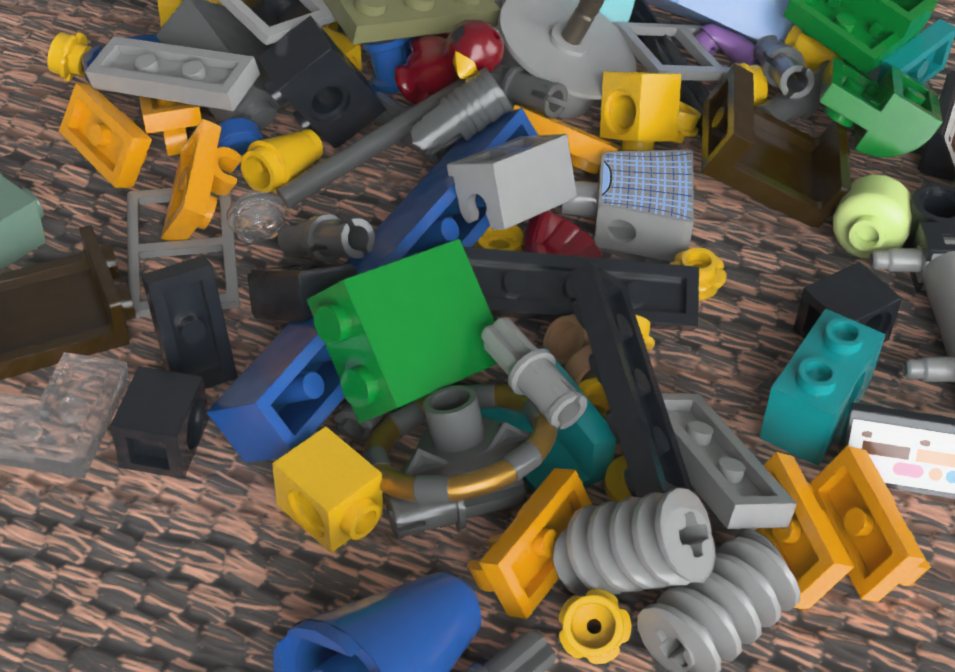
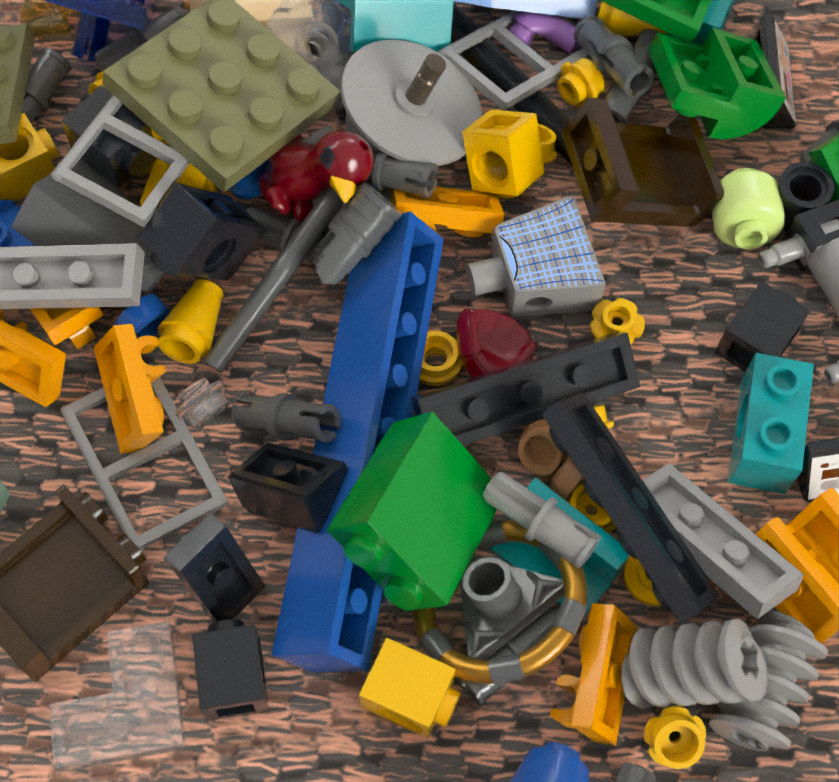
camera: 20 degrees left, 20 degrees up
light grey hinge [447,134,577,230] -> none

